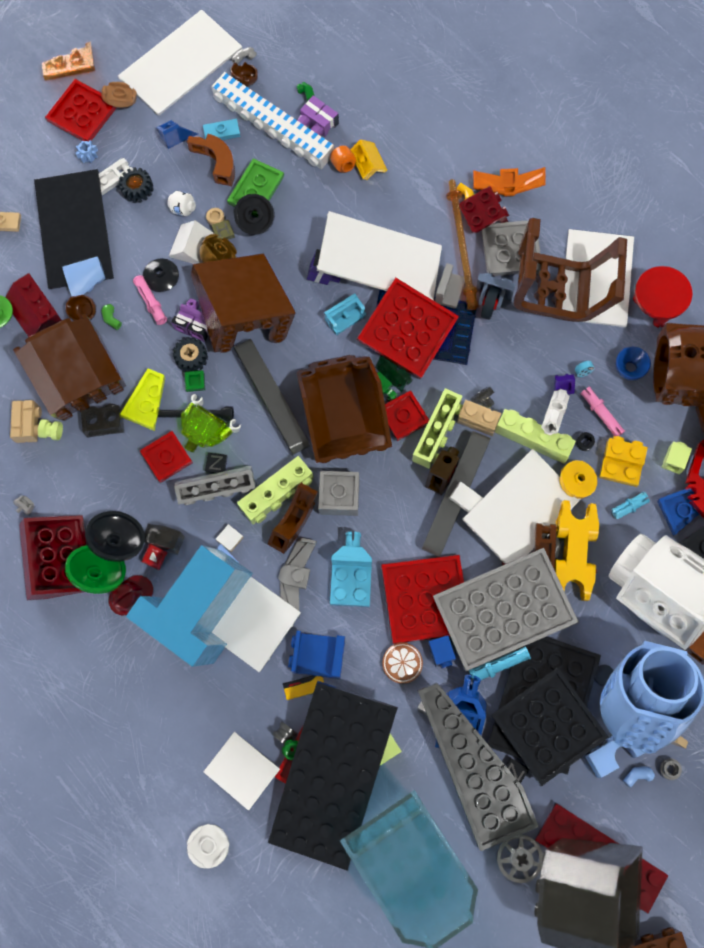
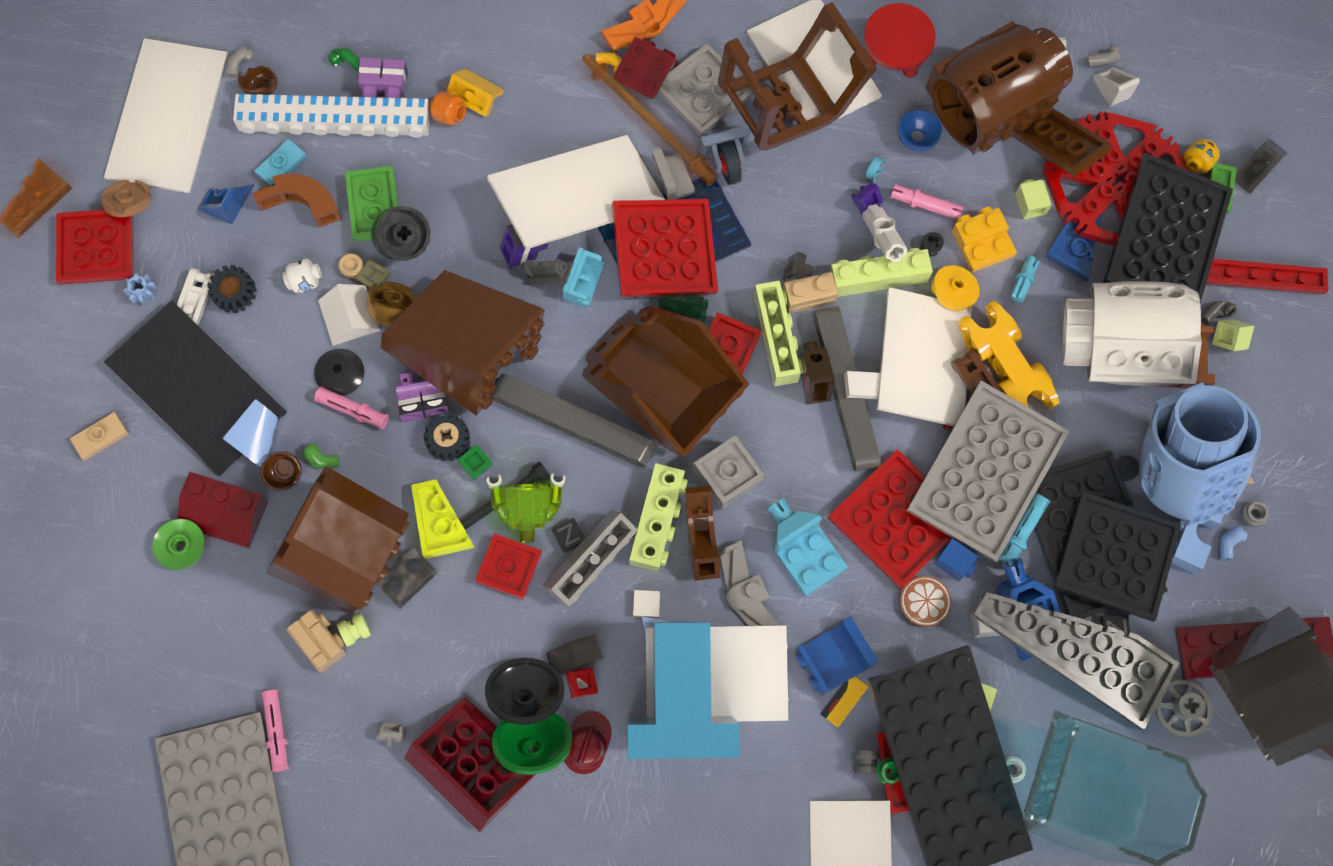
camera: 45 degrees left, 0 degrees up
none -> dark grey hinge [521,259,574,284]
none -> white plate [1005,756,1026,783]

